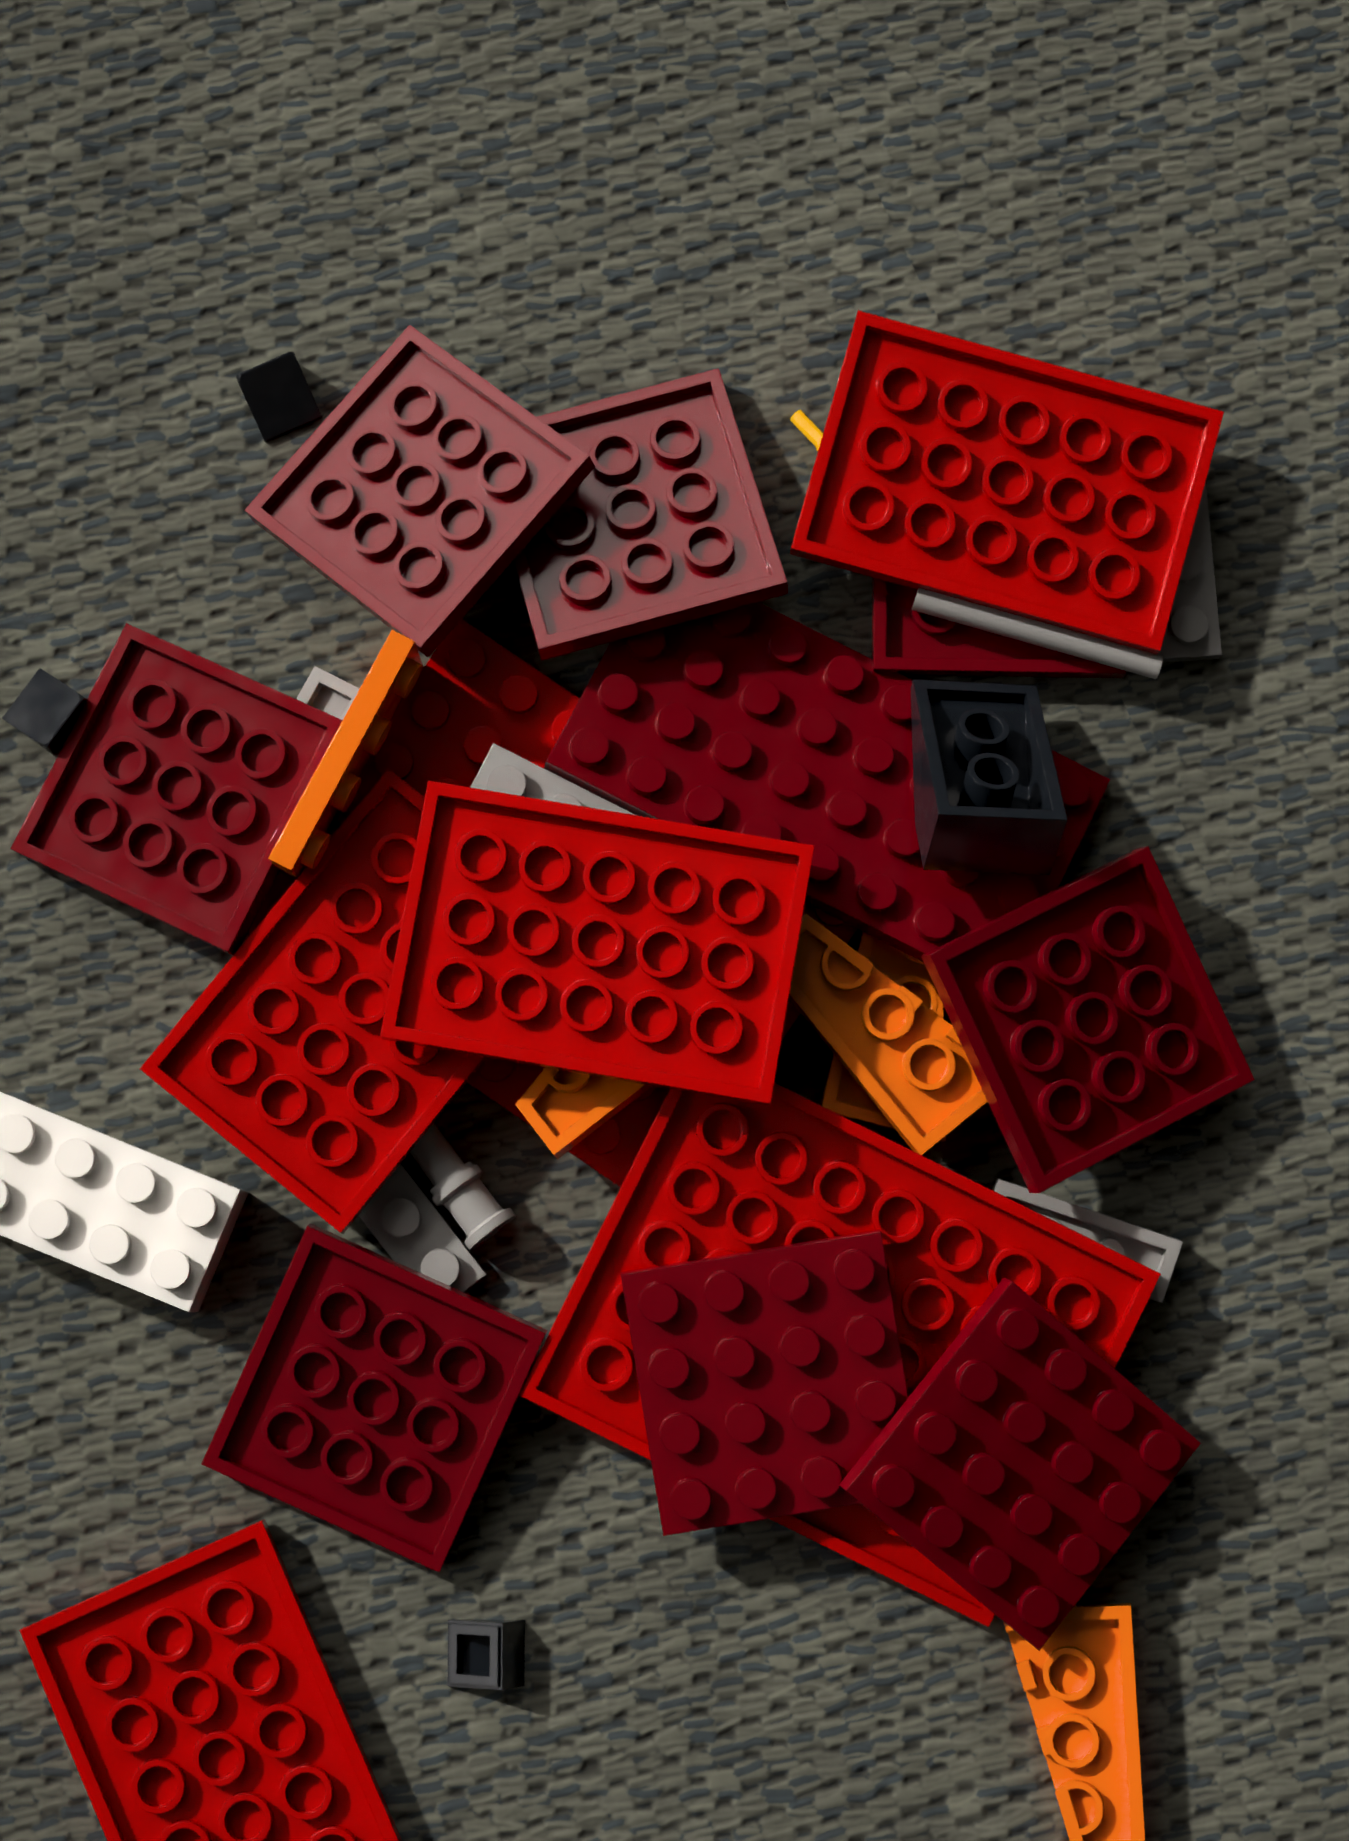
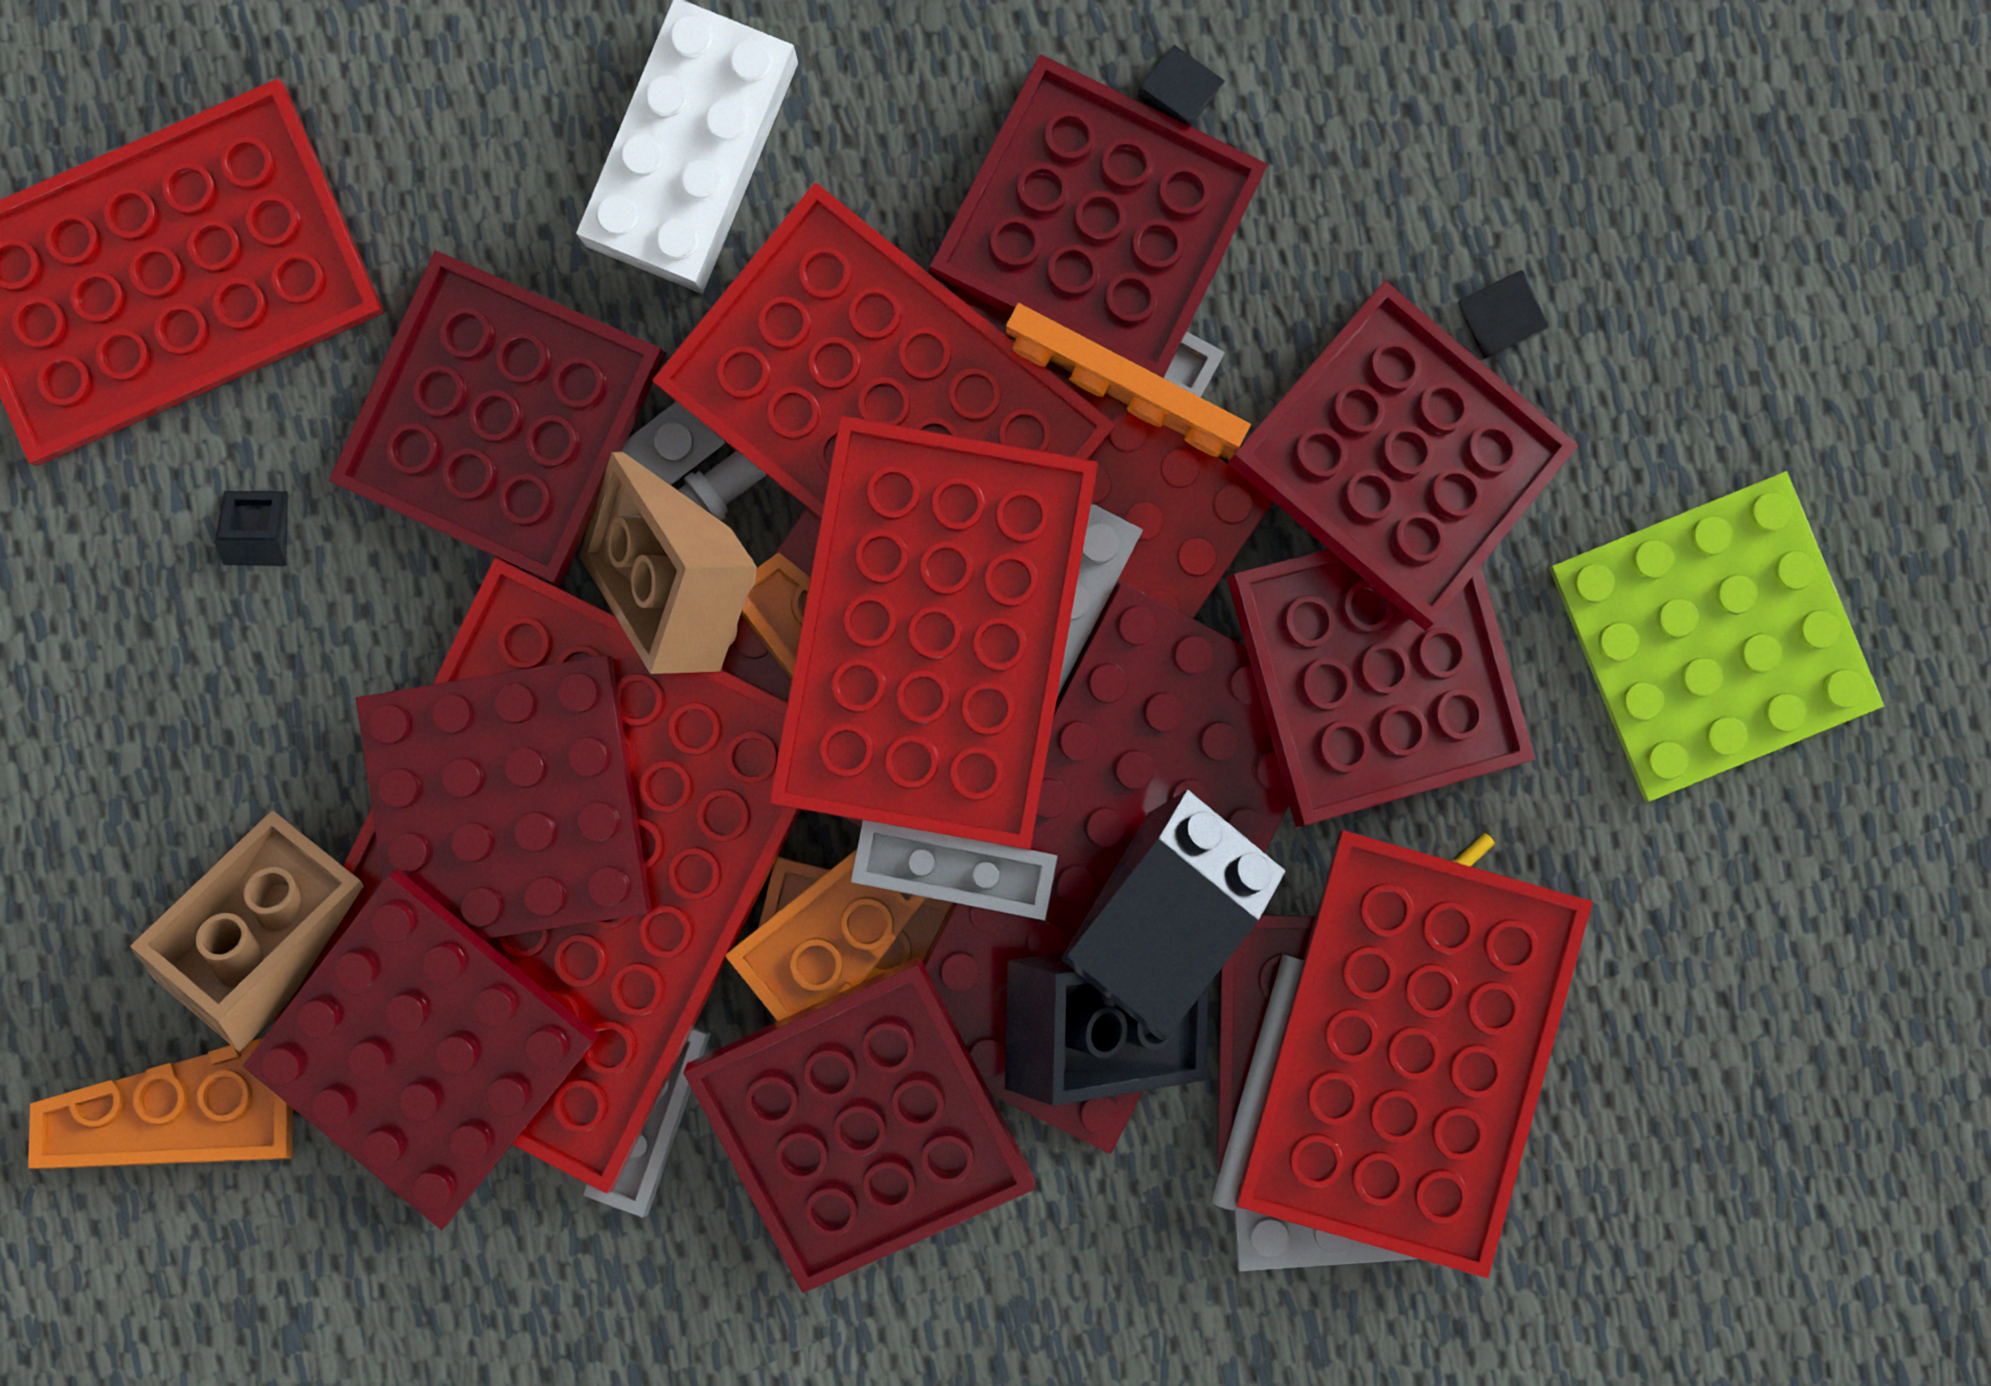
camera: 95 degrees right, 5 degrees up
none -> medium nougat slope [130,810,364,1052]
none -> medium nougat slope [579,452,757,674]
none -> light grey plate [851,820,1058,920]
none -> black slope [1061,789,1286,1041]
none -> lime plate [1549,471,1884,802]

